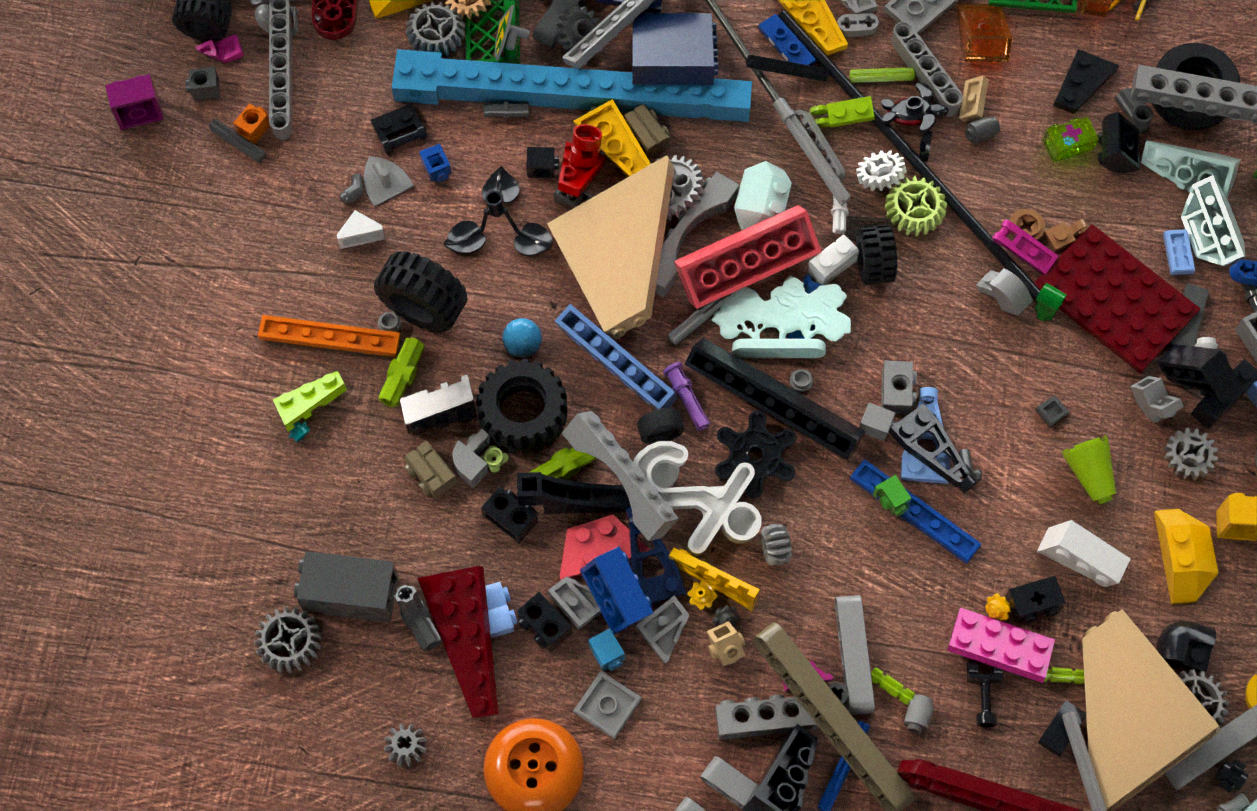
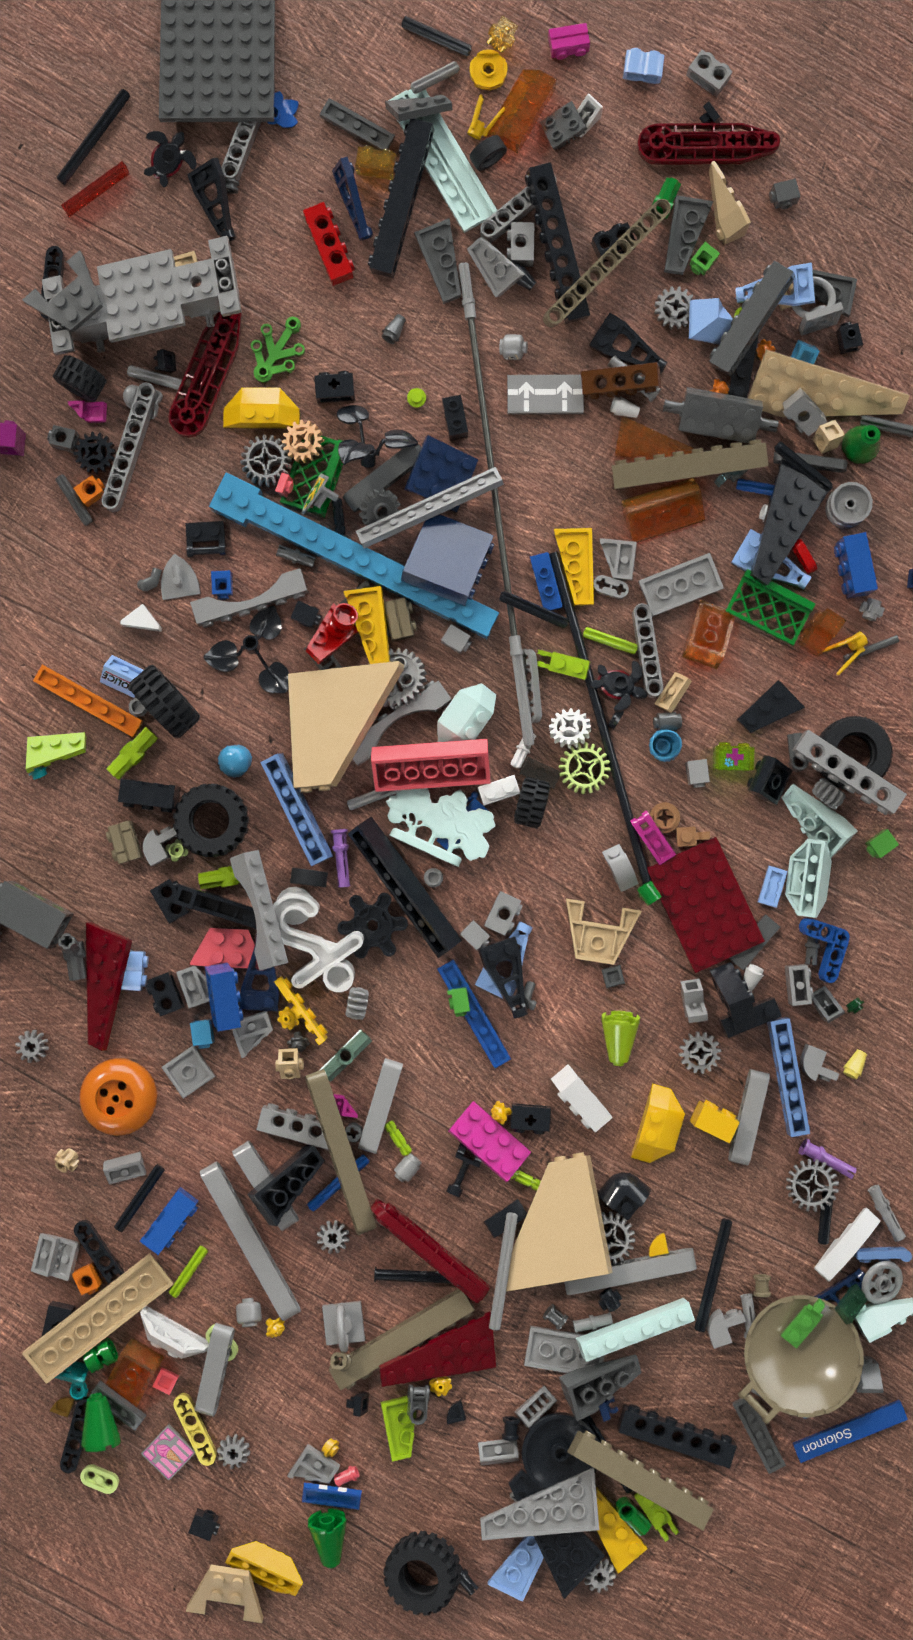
camera: 20 degrees right, 20 degrees up
none -> black gear [73,432,116,475]
none -> light blue panel [100,655,143,698]
none -> light grey arch [190,568,308,628]
none -> coral plate [275,473,294,498]
none -> sand green piece [319,1029,372,1082]
none -> black axle [332,498,346,536]
none -> light grey brick [441,624,472,654]
none -> tan wing [566,899,642,965]
none -> dark azure hair [649,729,682,762]
none -> light grey brick [685,759,710,788]
none -> light grey gear [812,778,846,809]

